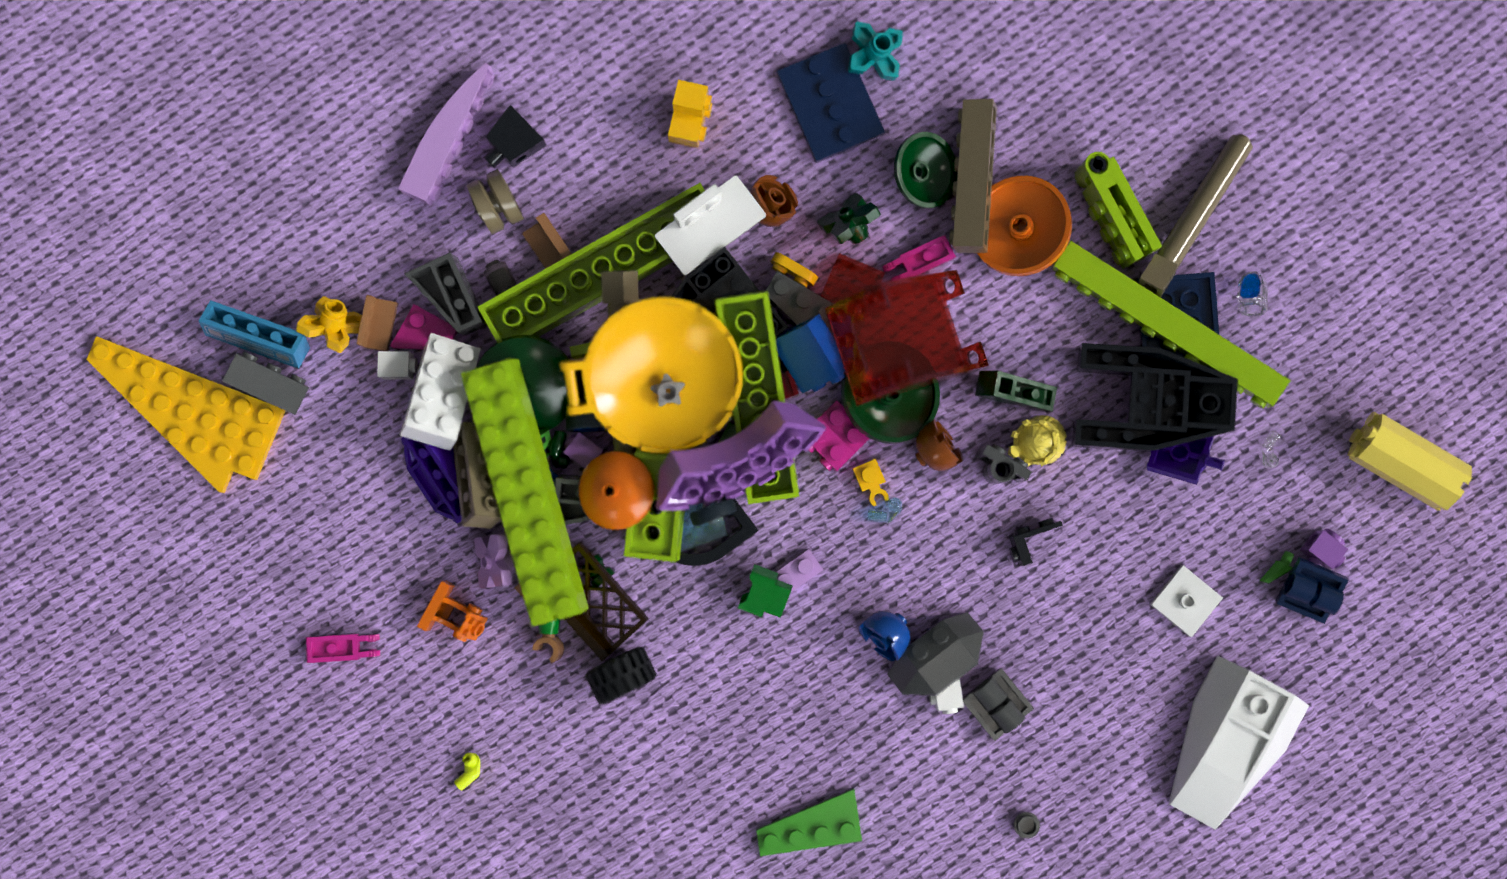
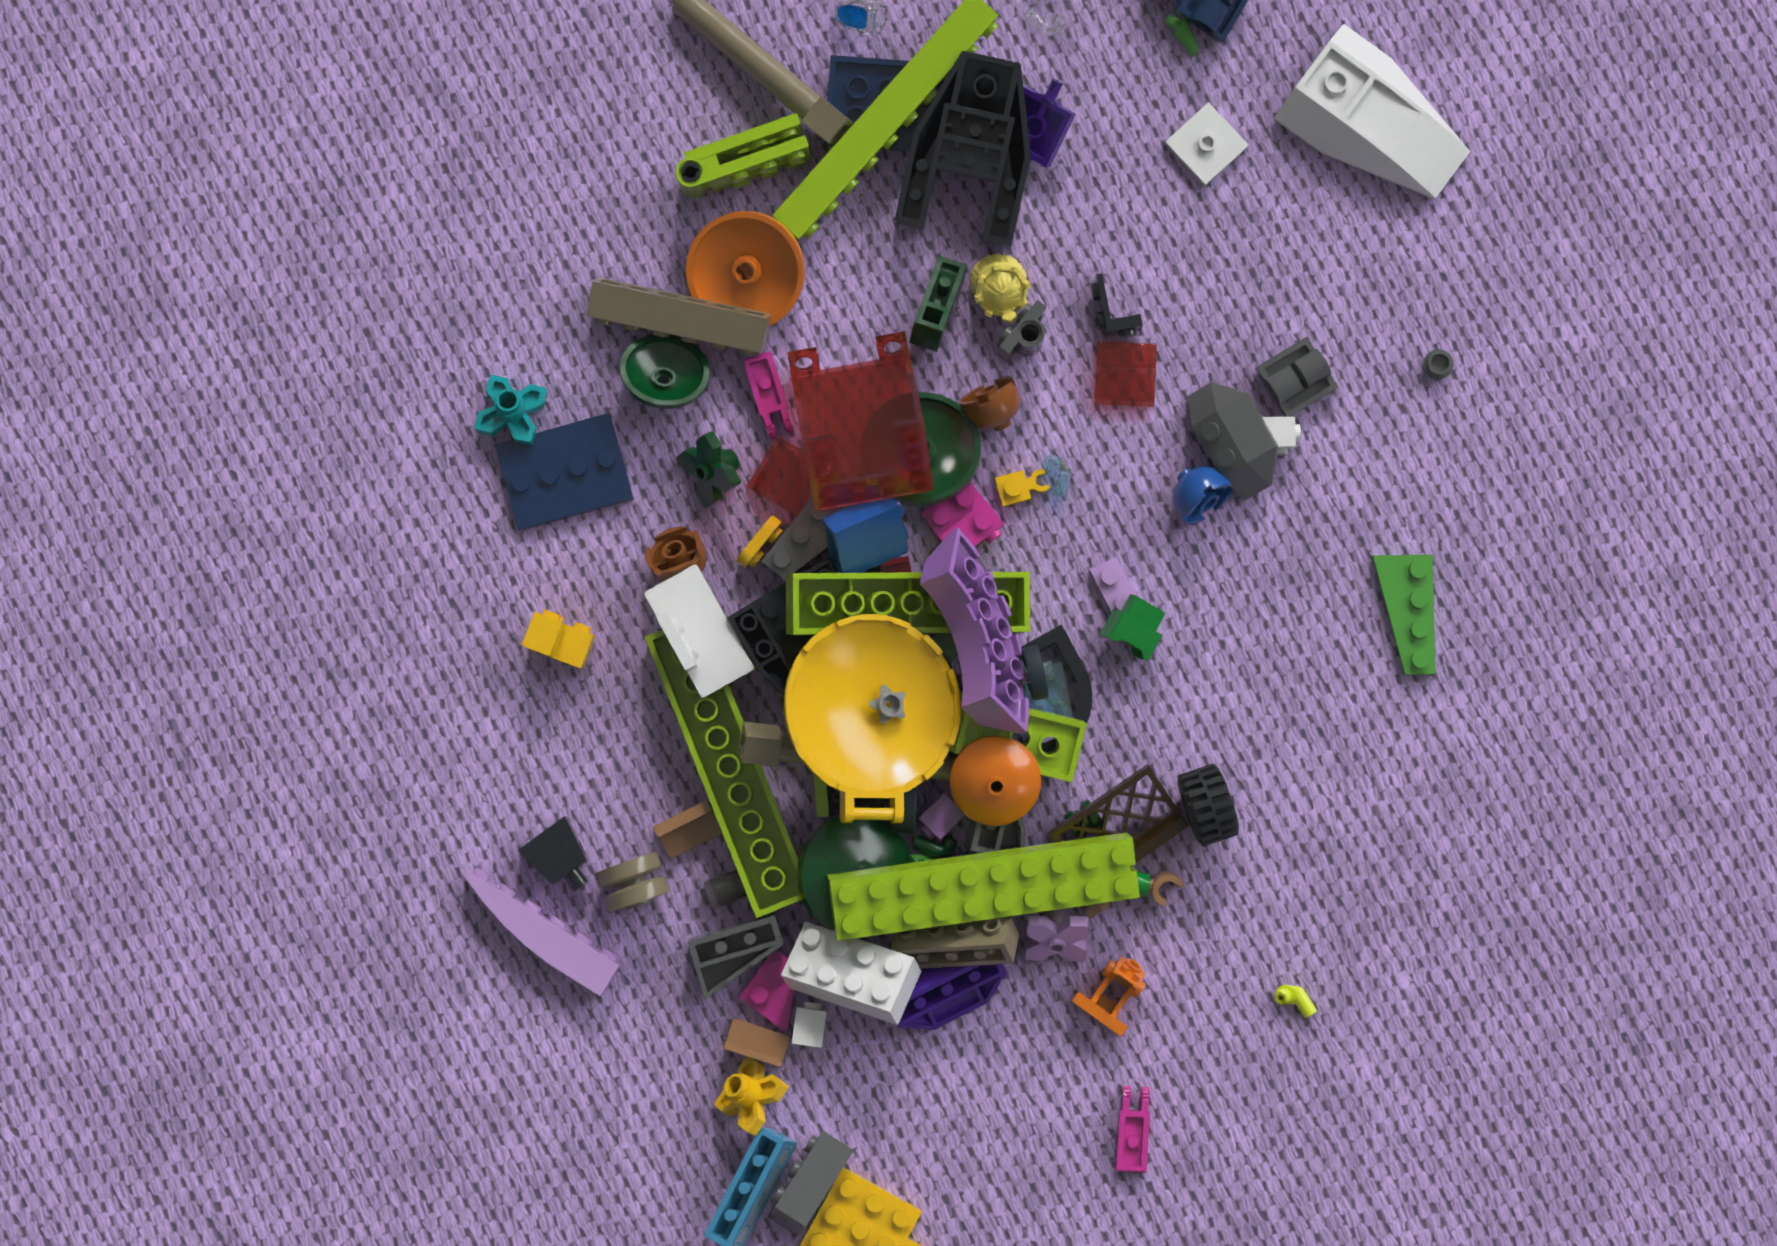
camera: 75 degrees left, 0 degrees up
none -> clear red slope [1094,341,1157,407]

